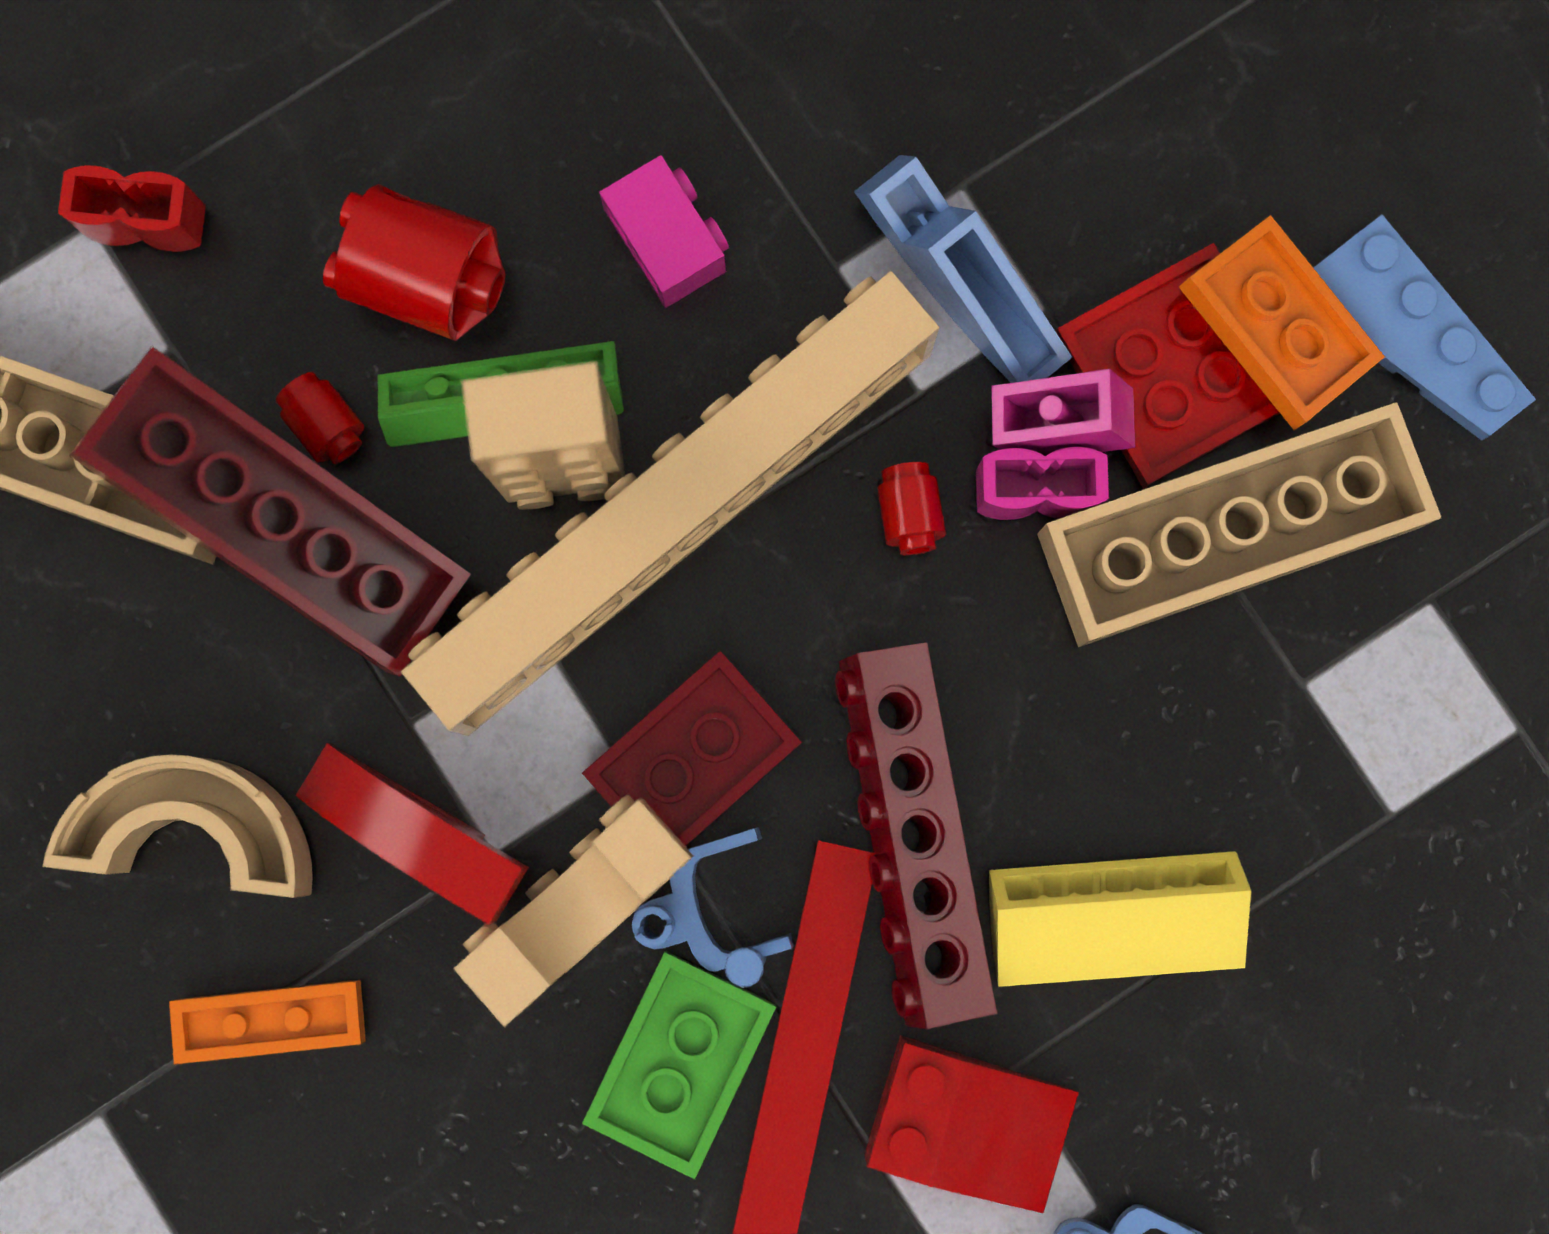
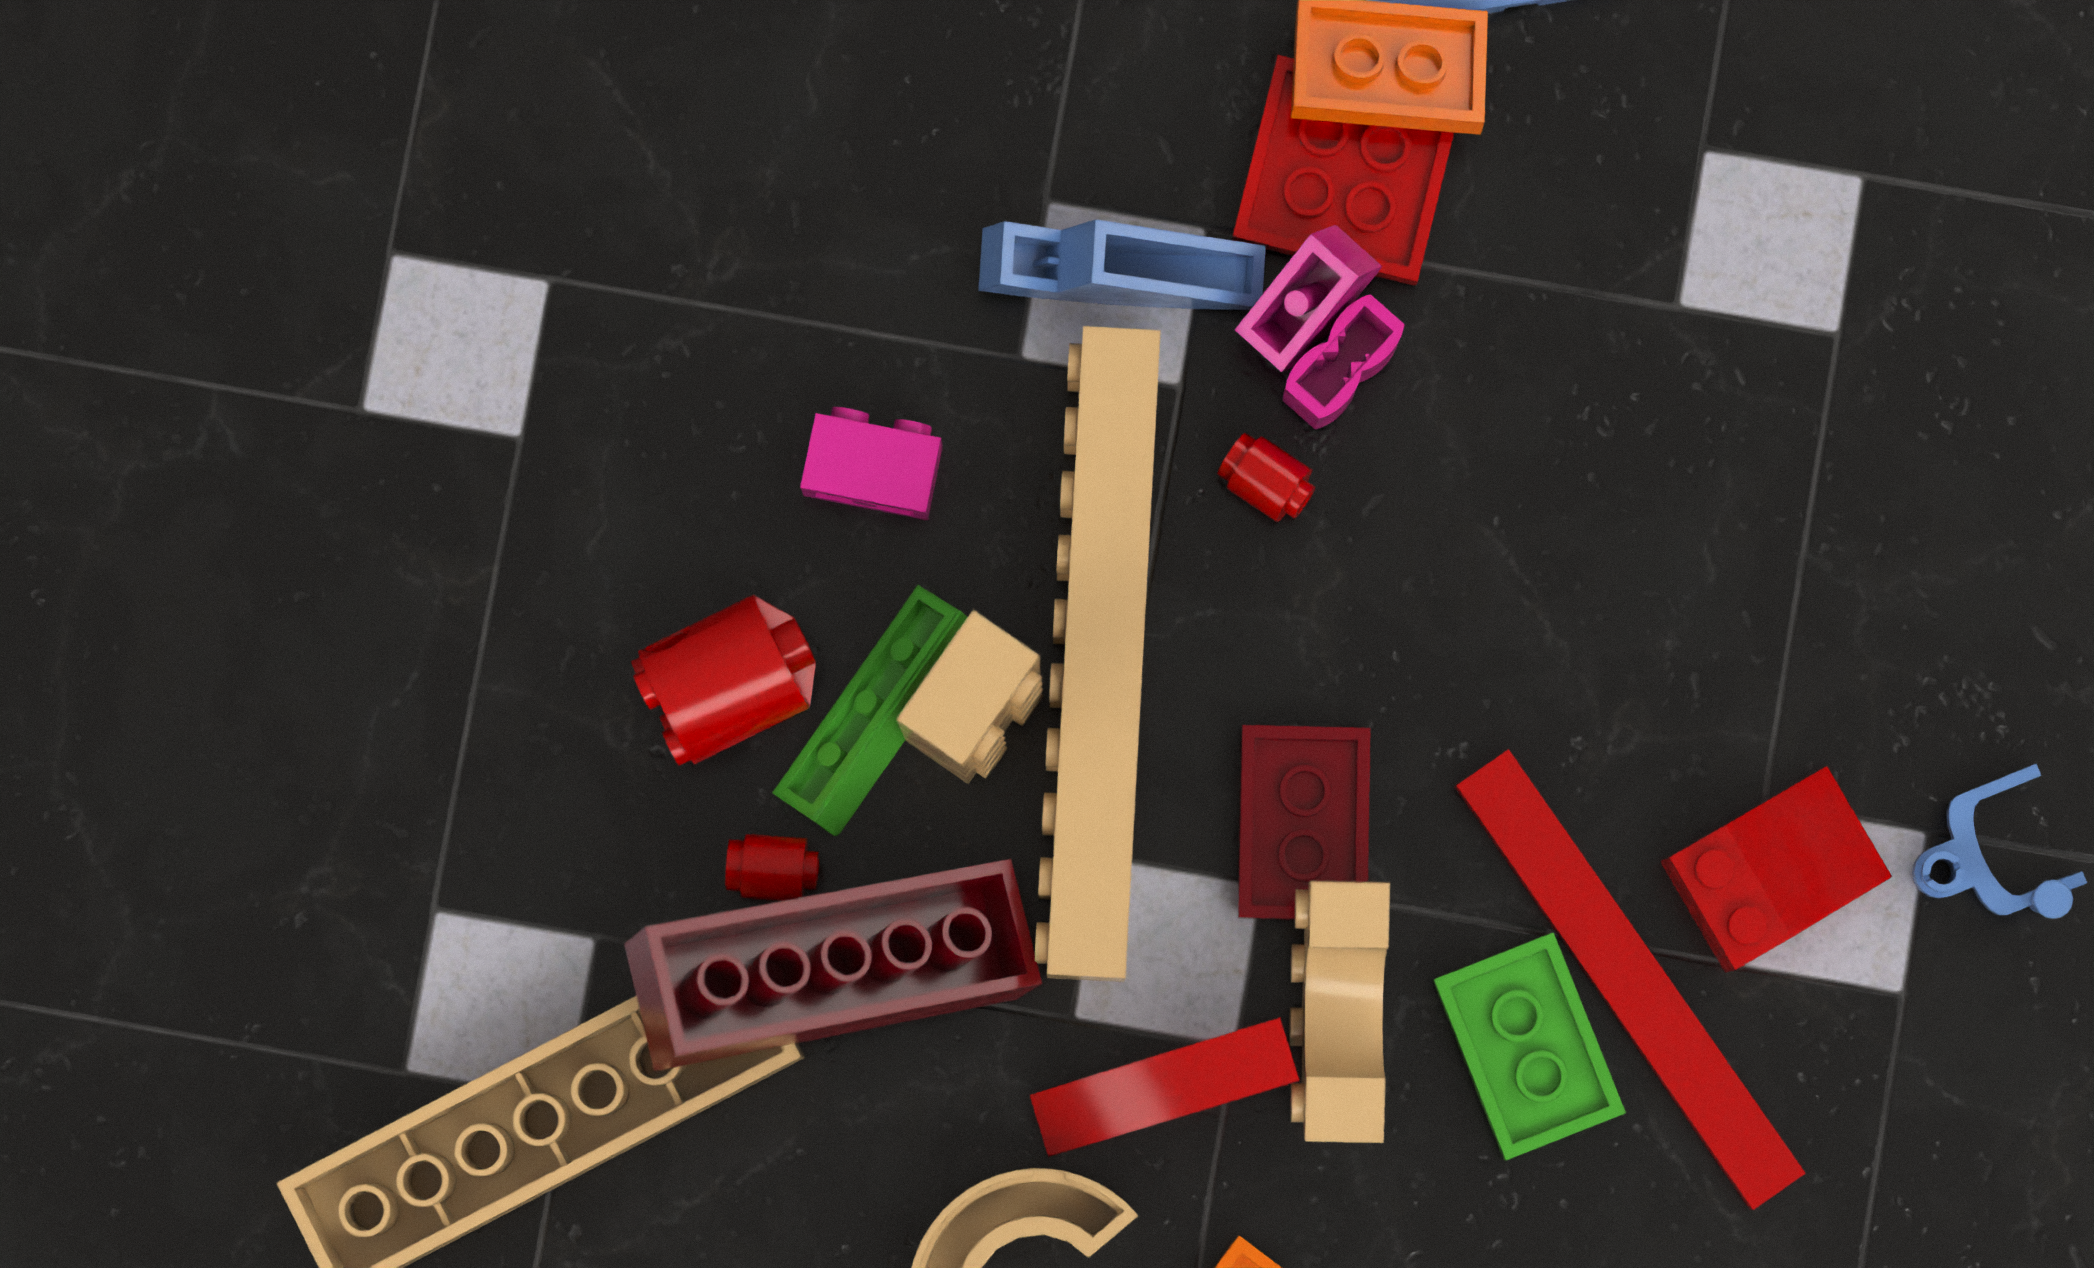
camera: 45 degrees left, 0 degrees up
red brick [58,165,206,252] -> none
medium blue piece [632,827,795,987] -> none
dark red brick [835,642,997,1029] -> none
light yellow brick [989,851,1251,987] -> none
tan brick [1037,402,1442,647] -> none

